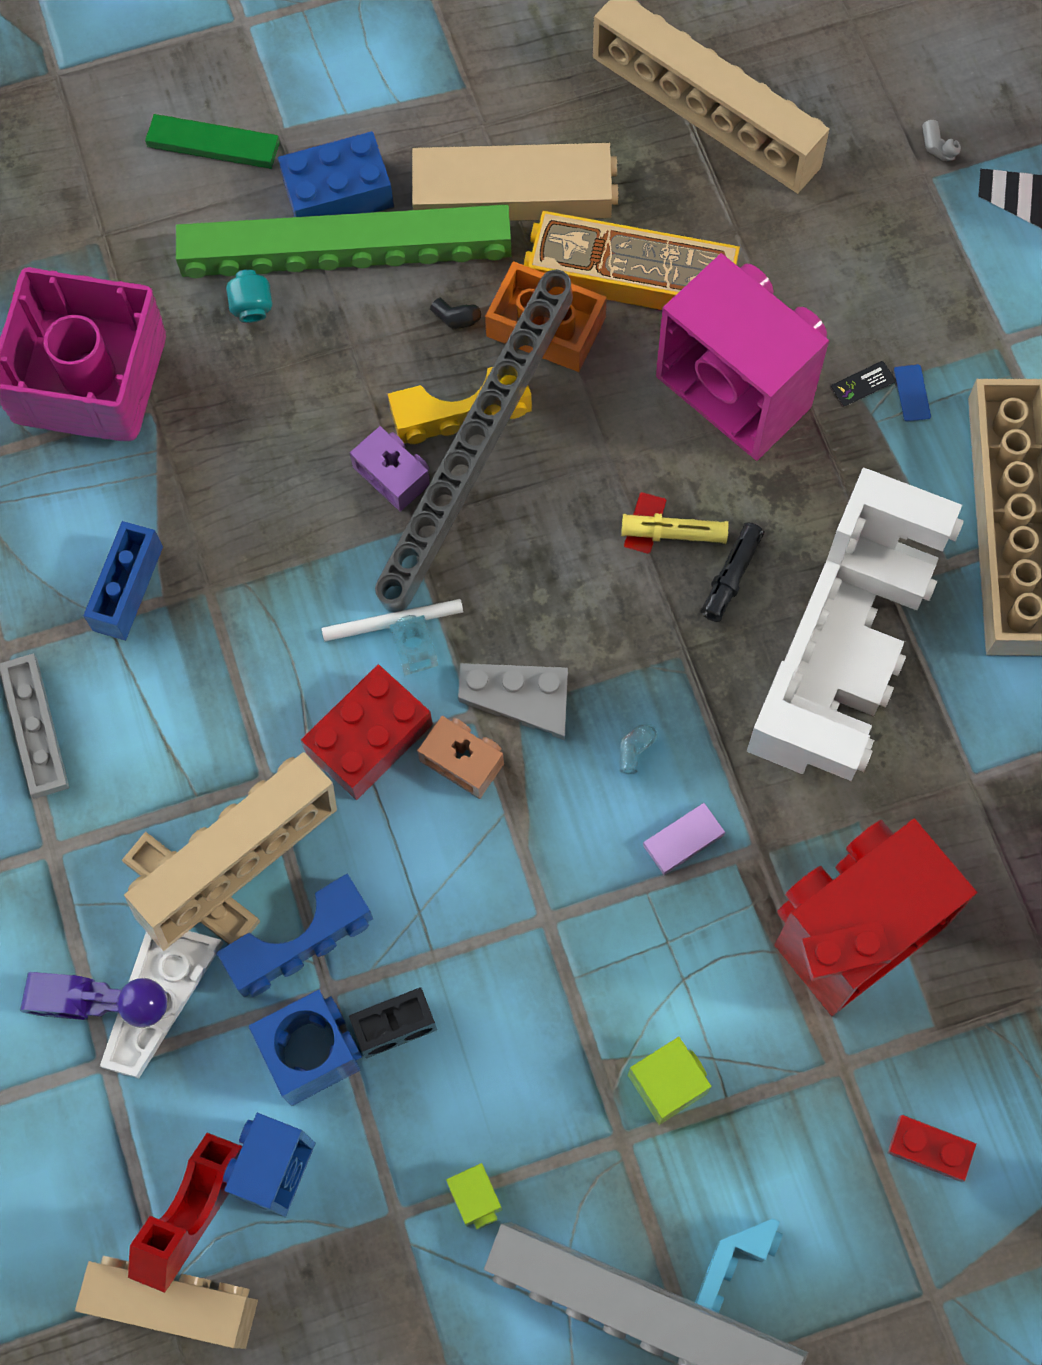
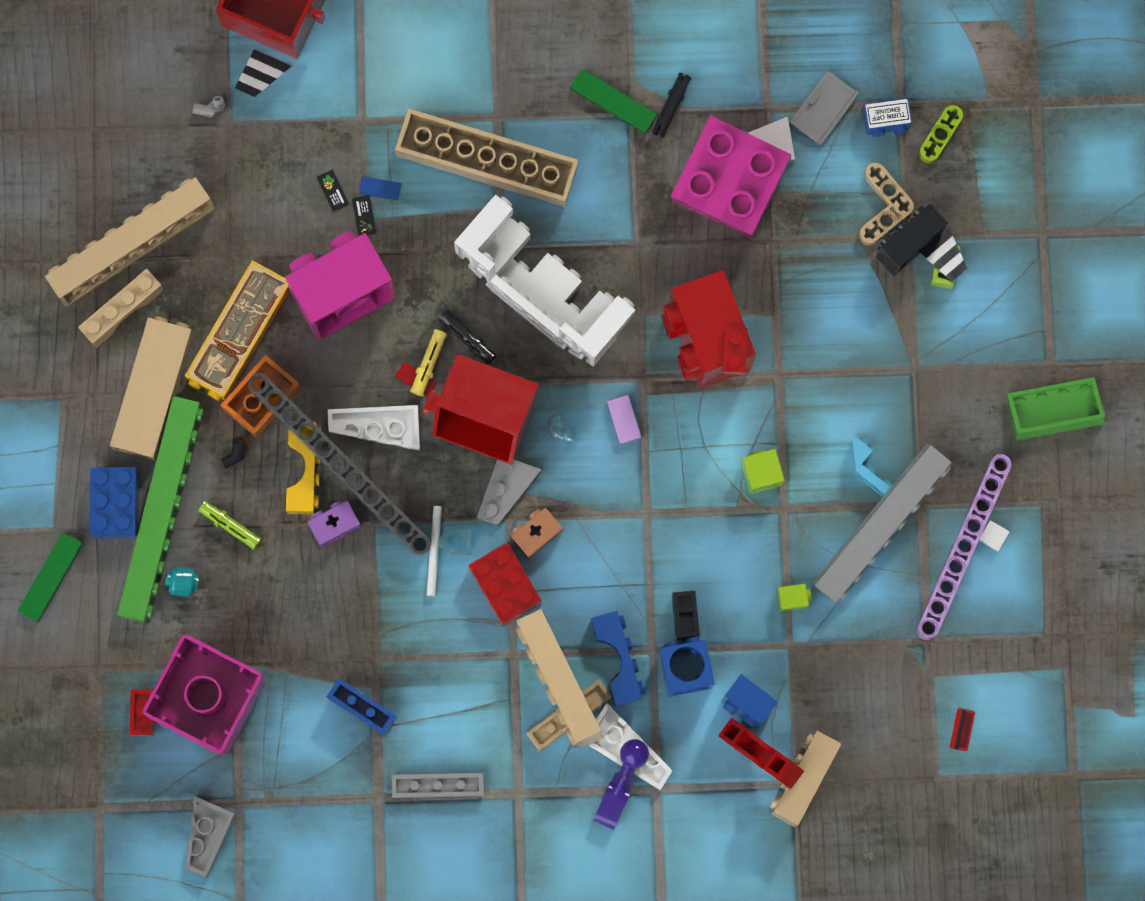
camera: 80 degrees left, 10 degrees up
red plate [888,1115,977,1182] -> none
none -> tan arch [78,269,164,349]
none -> lime pin [198,500,262,550]
none -> black sticker [317,170,349,211]
none -> white wing [328,405,420,451]
none -> red piece [423,354,538,465]

